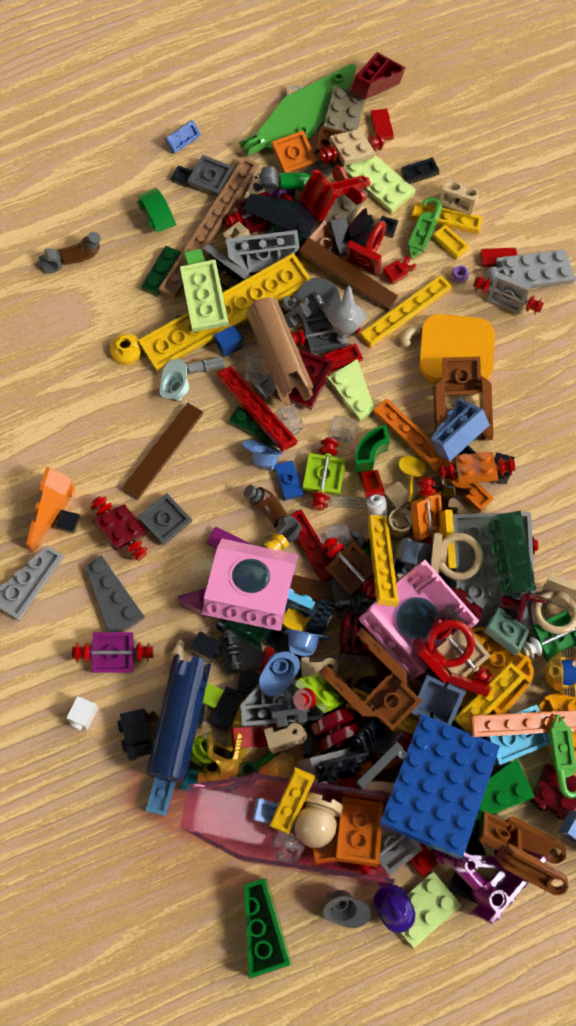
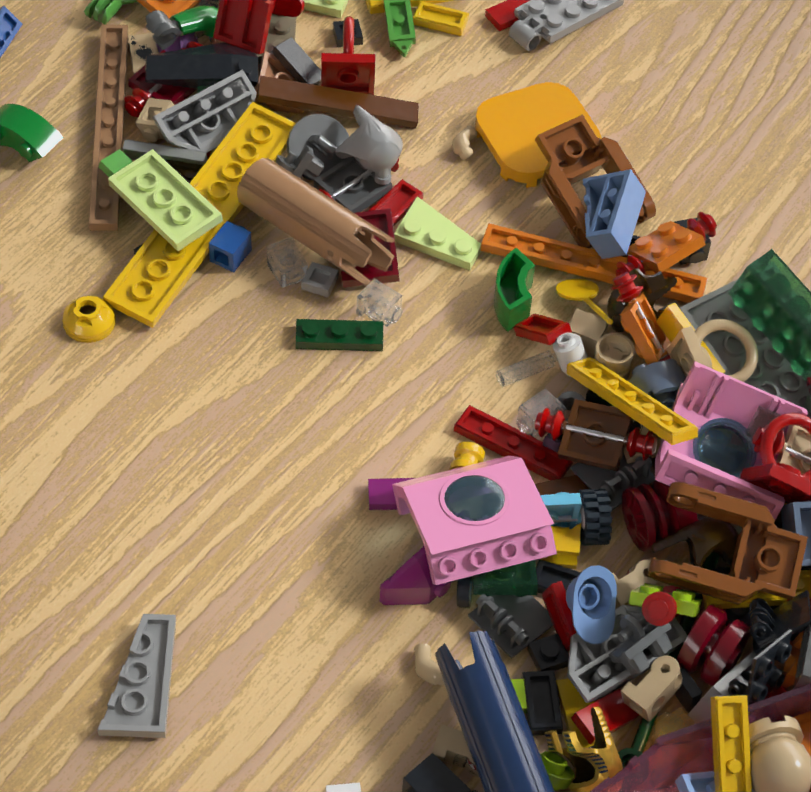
camera: 30 degrees left, 15 degrees down
orange wedge [26,467,75,552] -> none
black tile [55,510,80,534] -> none
magenta plate [72,632,154,673] -> none
dark grey wing [85,555,145,632] -> none
dark red plate [91,496,148,561] -> none
reddish brown tile [122,403,203,500] -> none
dark grey plate [138,493,192,546] -> none
dark green plate [141,245,181,297] -> none
light aqua piece [160,359,189,401] -> none
black tile [171,165,193,188] -> none
dark grey plate [187,155,234,197] -> none
light grey axle [187,357,224,374] -> none
black brick [189,631,222,664] -> none
red tile [216,366,298,452] -> none
medium blue piece [242,440,283,471] -> none
piece [244,485,302,543] -> none
blue plate [274,460,303,501] -> none
medium blue piece [284,630,331,657] -> none
lime plate [303,437,346,511] -> none
clear brick [329,415,358,444] -> none
black slope [348,208,375,246] -> none
yellow tile [359,275,452,348] -> none
red plate [383,256,416,284] -> none
medium lavender plate [451,265,469,283] -> none
light grey plate [473,272,544,315] -> none

